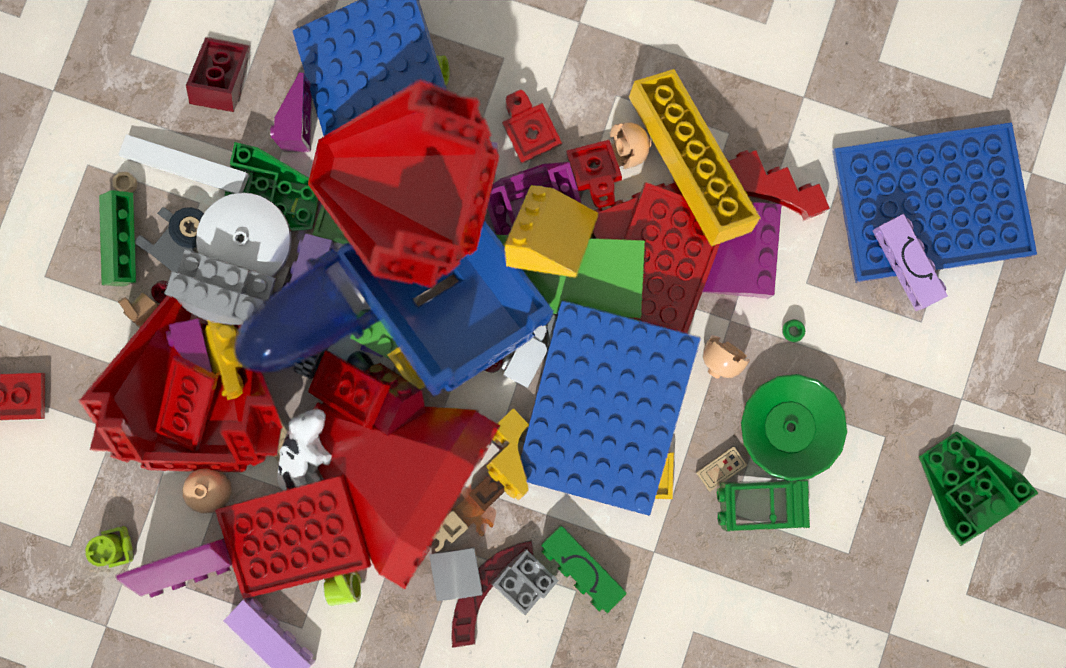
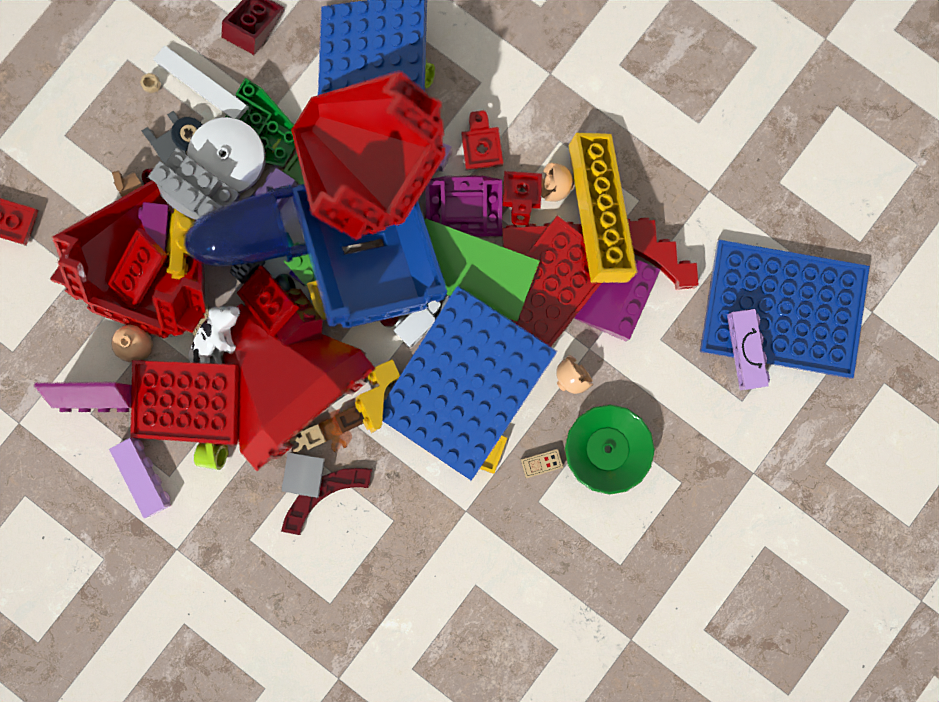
camera: 20 degrees right, 0 degrees up
lime piece [85,526,134,568] -> none
green brick [99,190,136,287] -> none
magenta slope [270,73,312,152] -> none
light grey slope [490,549,558,615] -> none
yellow slope [505,185,598,277] -> none
green brick [541,524,627,614] -> none
green door [716,479,810,532] -> none
green plate [782,319,806,342] -> none
green wedge [919,431,1039,546] -> none

